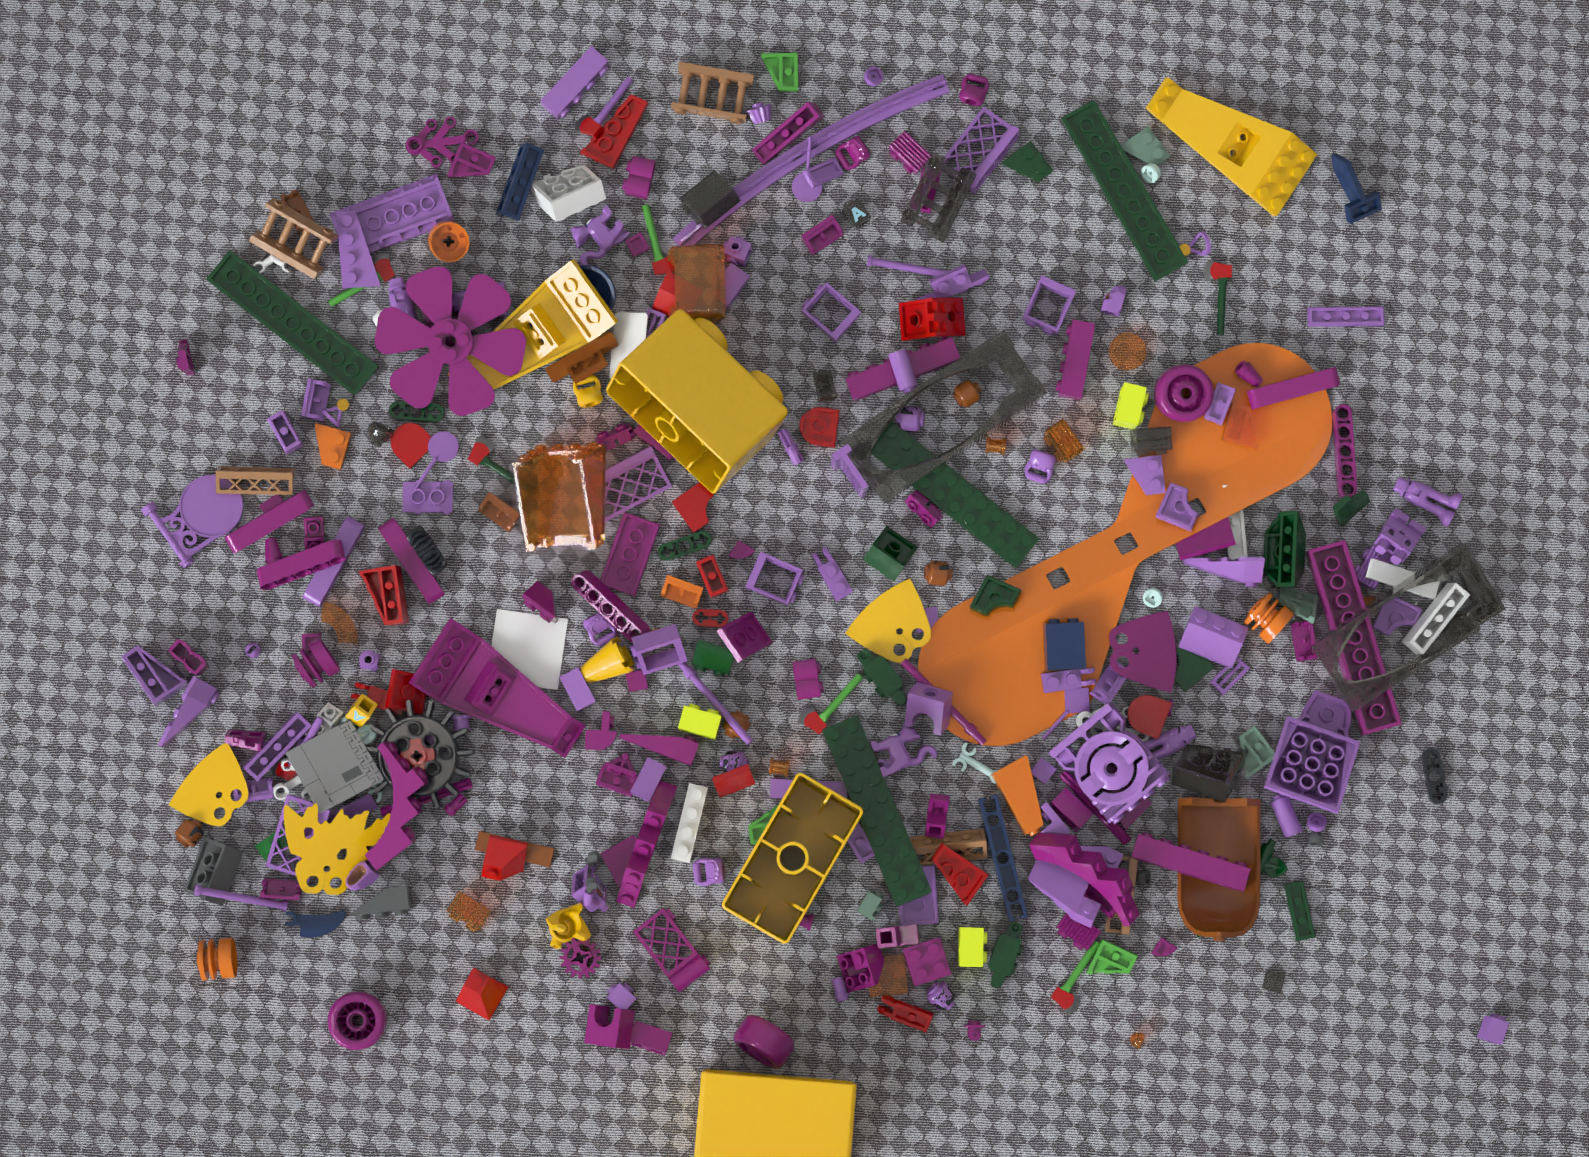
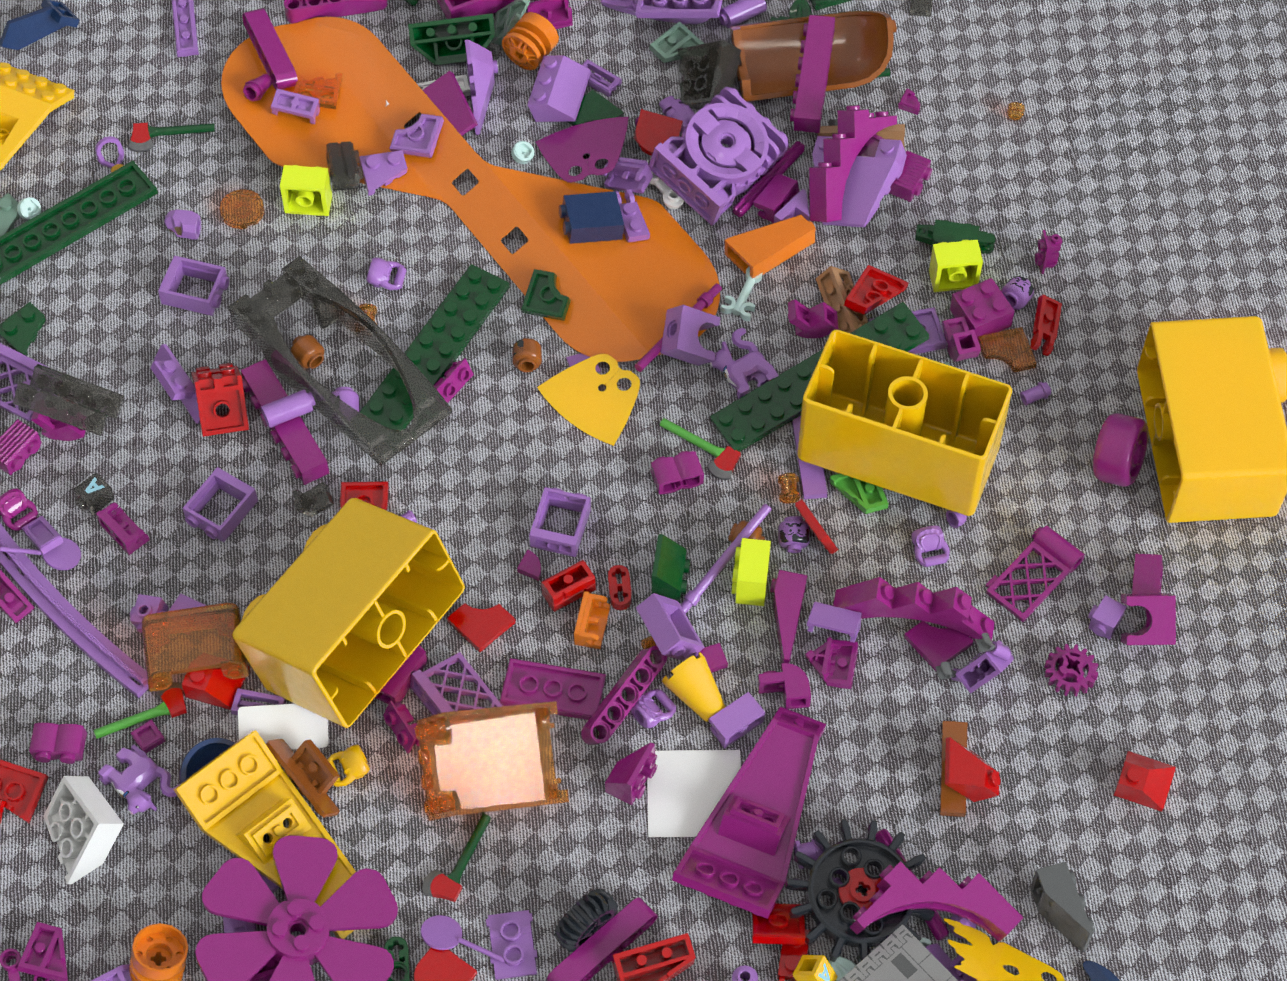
camera: 95 degrees left, 25 degrees down
magenta wheel [327,991,388,1050] -> none
medium lavender rock [346,860,380,891] -> none
magenta pin [443,793,469,817] -> none
clear orange brick [447,891,493,932] -> none
dark orange hinge [478,492,521,533] -> none
dark blue fence [495,143,544,221] -> none
yellow piece [546,903,591,949] -> none
dark green beam [658,531,712,561] -> none
white brick [671,783,708,863] -> none
clear smoke brick [679,170,741,229] -> none
magenta tile [717,611,773,663] -> none
medium lavender hinge [811,547,853,602] -> none
medium lavender fence [830,444,868,498] -> none
magenta slope [837,943,884,993] -> none
dark green hinge [857,648,907,706] -> none
dark green slope [863,526,918,581] -> none
medium lavender bar [867,255,947,276] -> none
dark blue piece [978,794,1028,922] -> none
medium lavender tile [1031,758,1056,785] -> none
medium lavender piece [1042,688,1090,740] -> none
clear orange brick [1043,418,1085,464] -> none
piece [1050,941,1100,1014] -> none
magenta brick [1055,319,1095,401] -> none
bright green wing [1086,938,1138,974] -> none
magenta wheel [1154,364,1214,422] -> none

